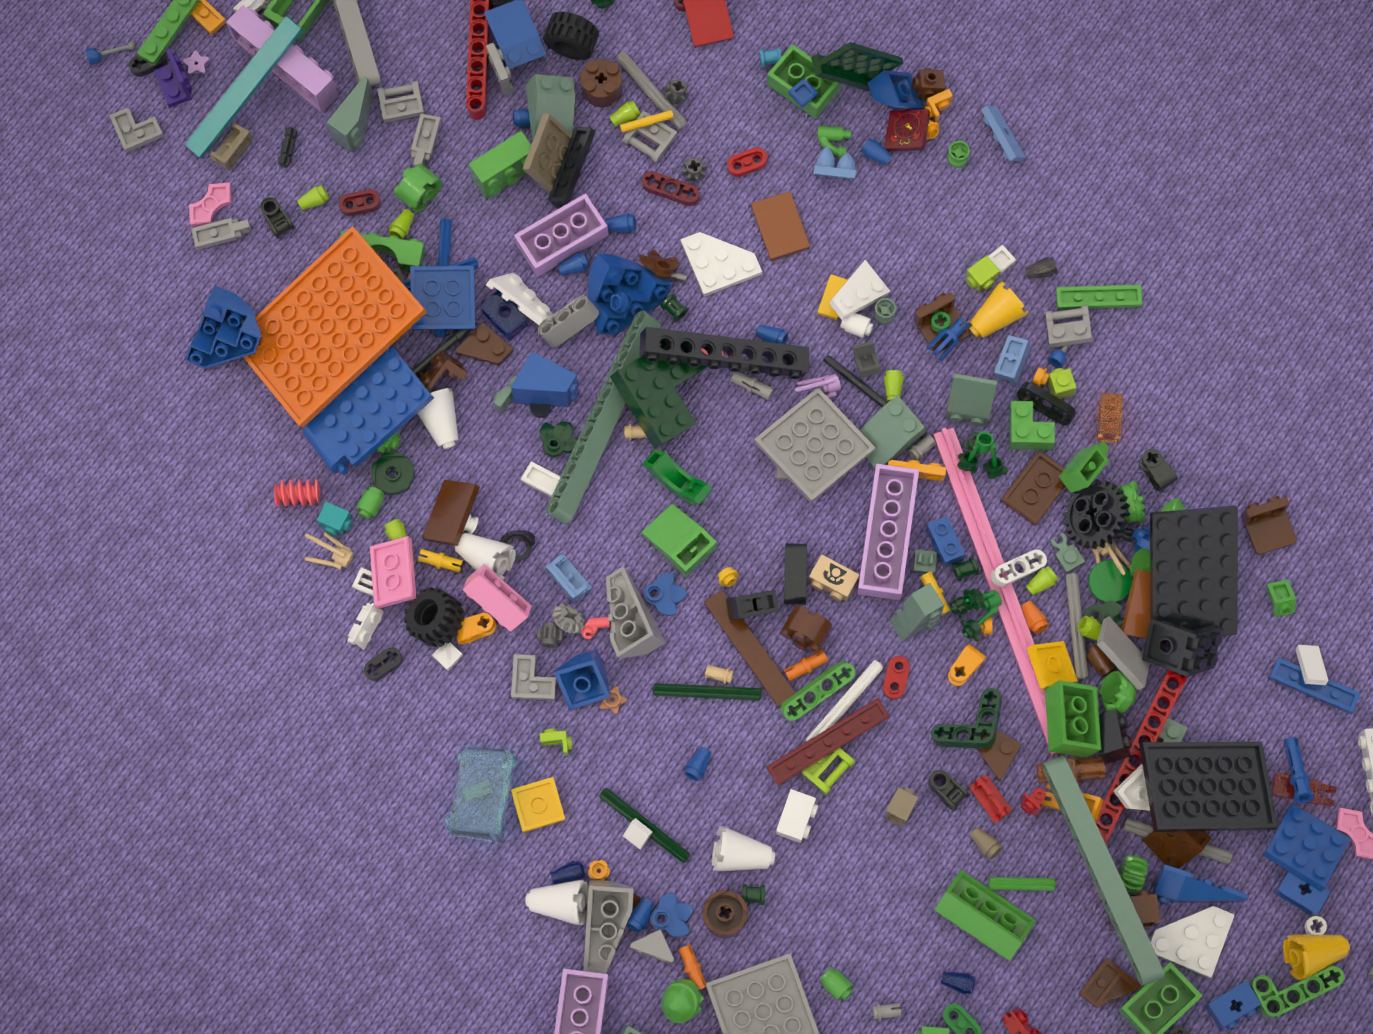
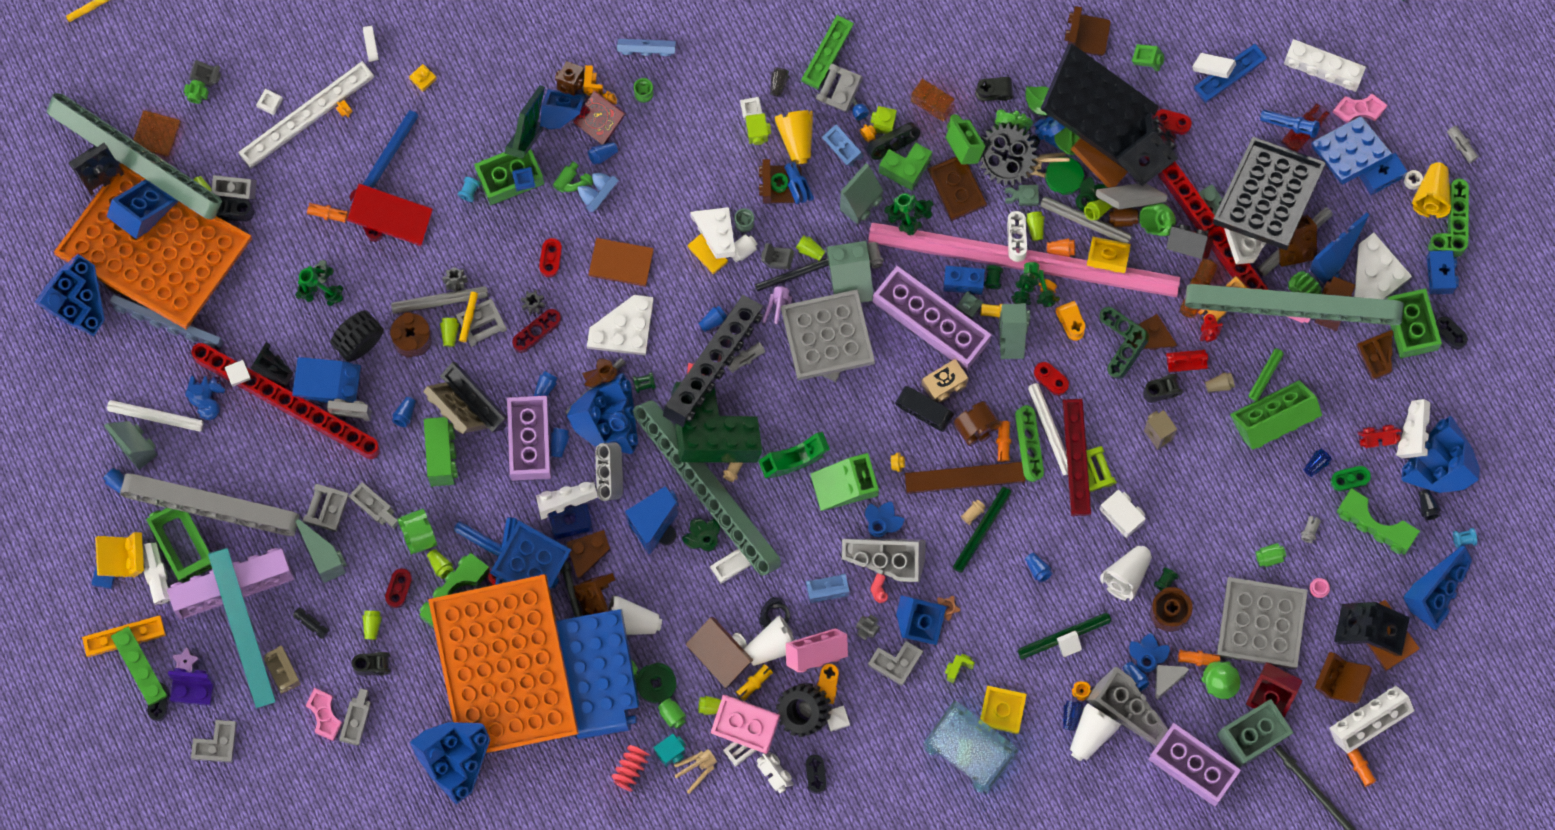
camera: 65 degrees left, 0 degrees up
hinge [85,42,136,65] -> none
sand green plate [493,375,517,413] -> none
sand green slope [525,74,575,142] -> none
light grey gear [552,604,585,634] -> none
black brick [726,590,779,620] -> none
light orange hinge [888,460,946,482] -> none
bright green brick [1045,680,1101,758] -> none
none -> red plate [1155,109,1192,135]

